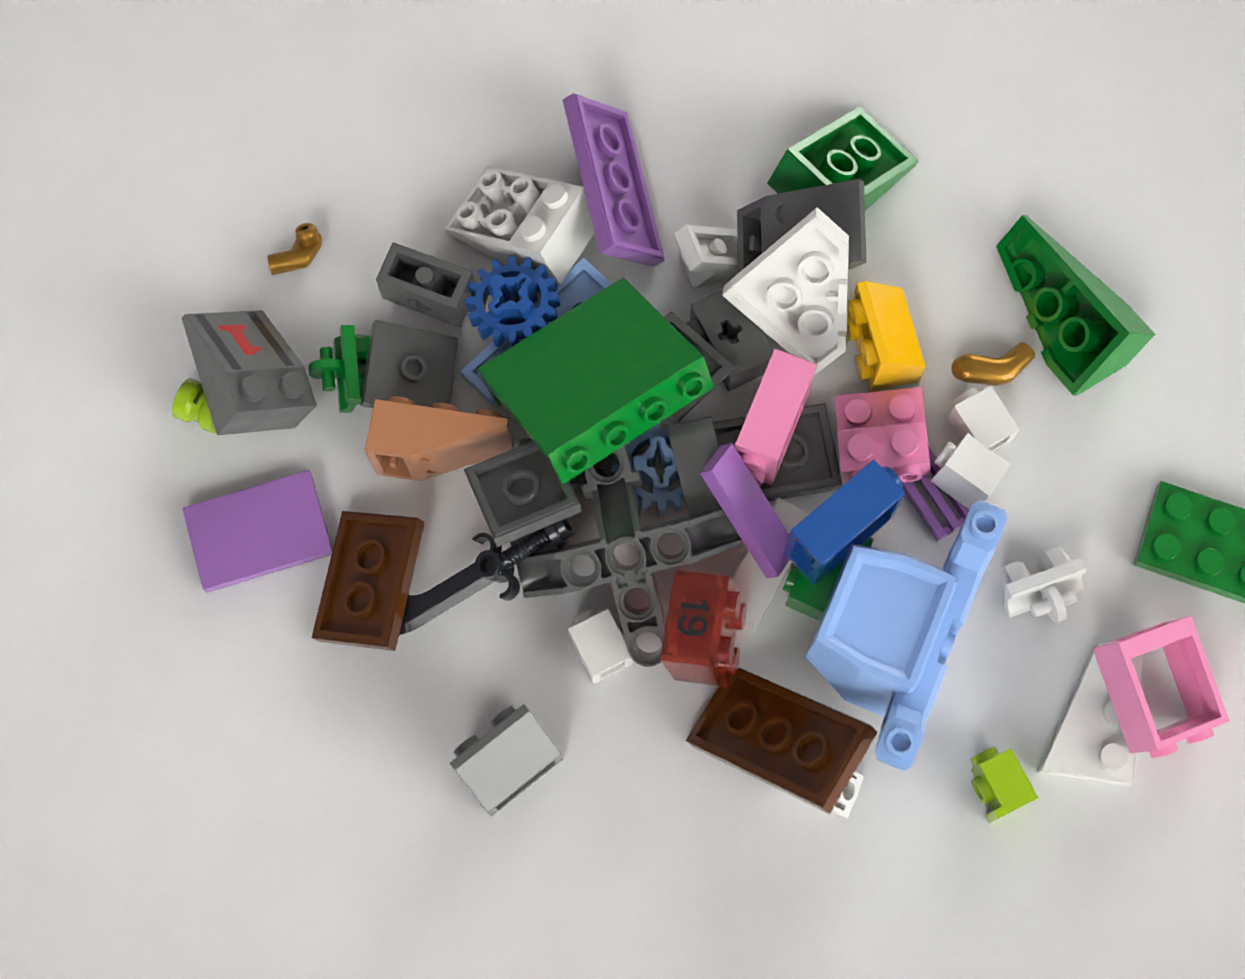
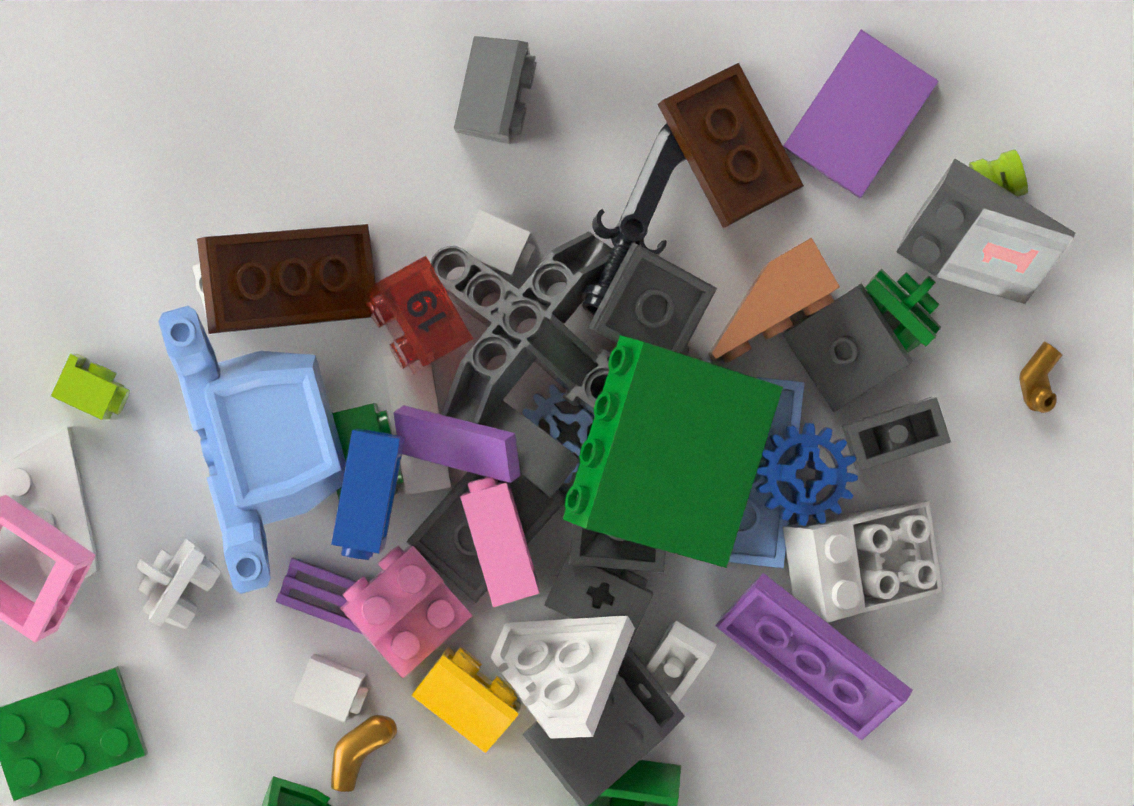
camera: 135 degrees right, 15 degrees up
white brick [931,433,1011,509] -> none

